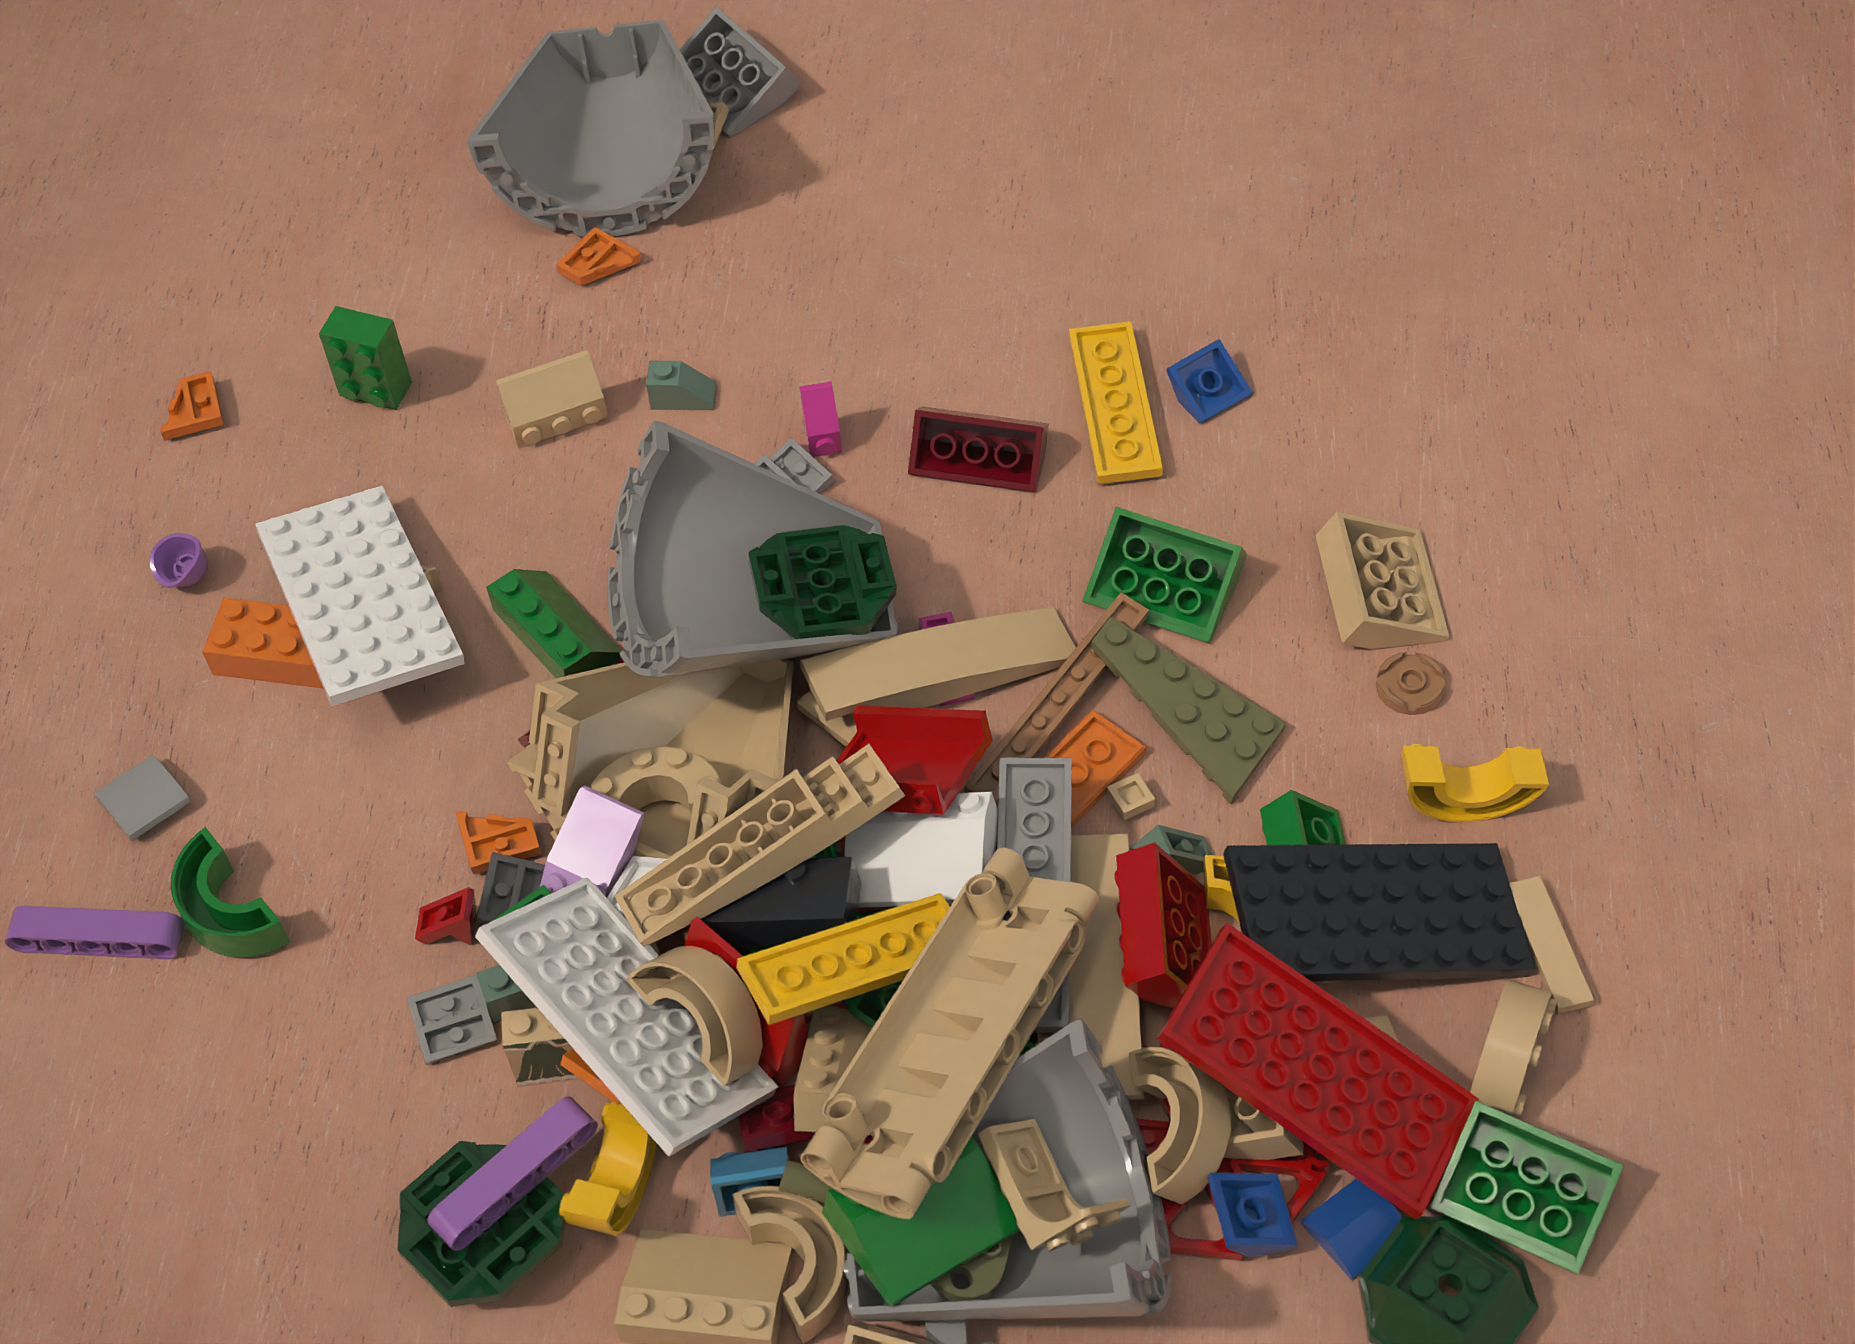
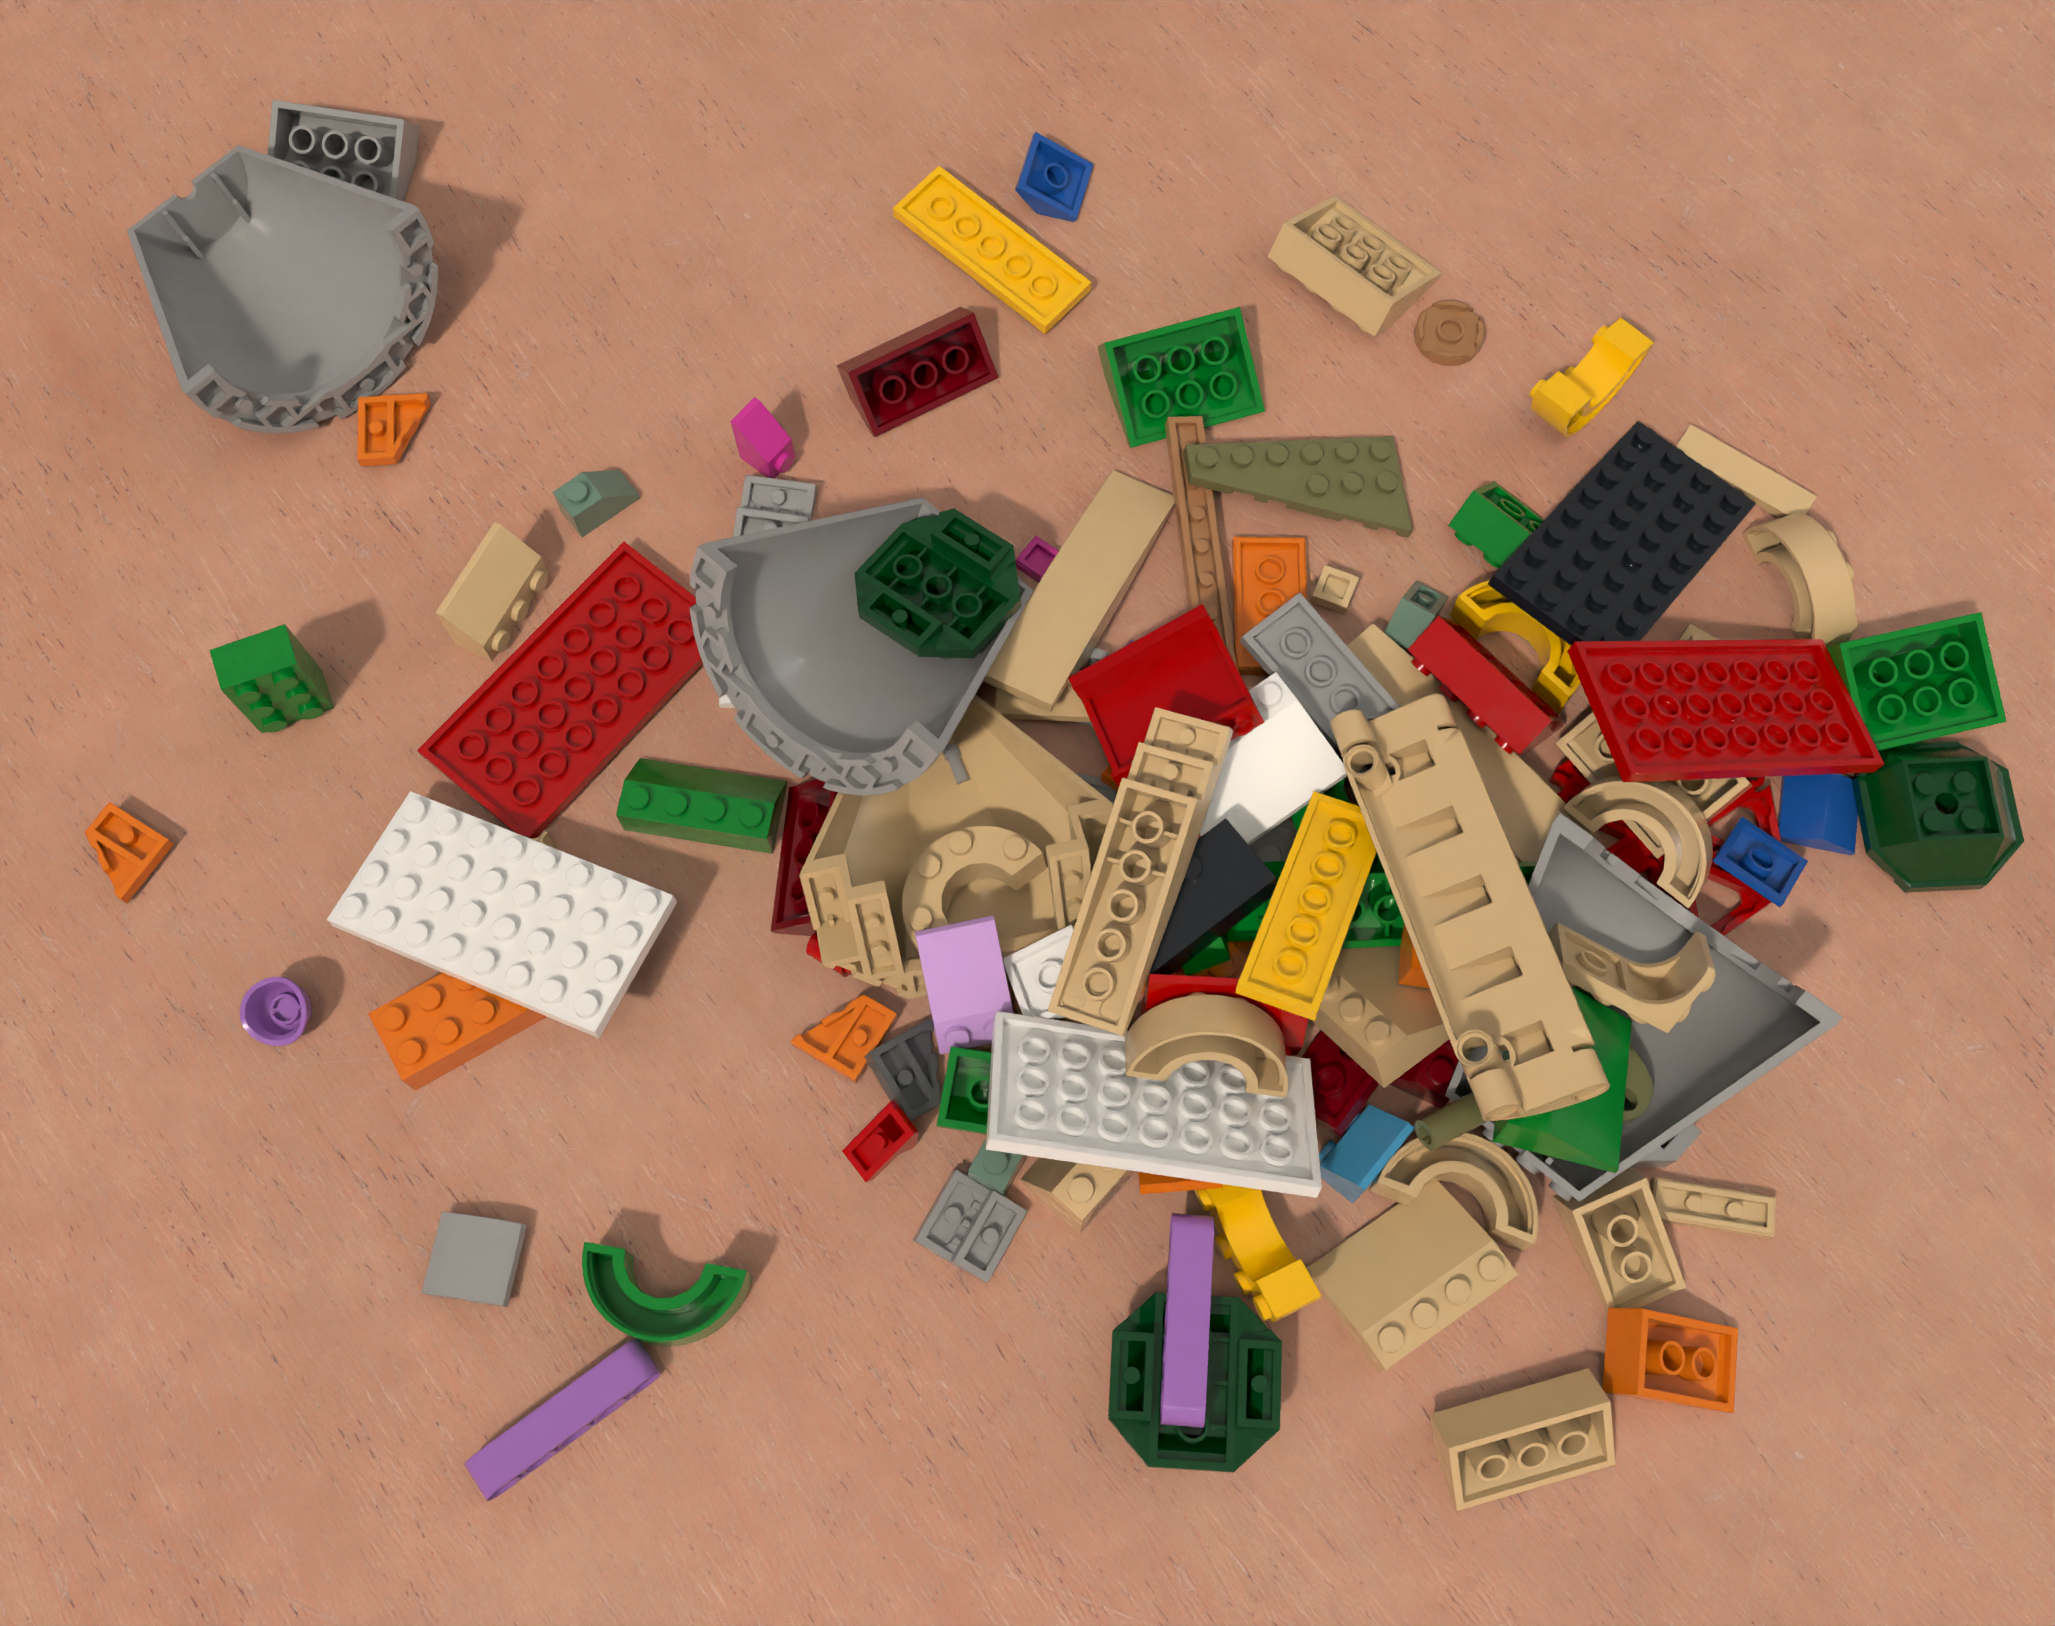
camera: 45 degrees left, 15 degrees up
none -> red plate [417,541,703,839]
none -> light grey piece [943,737,971,785]

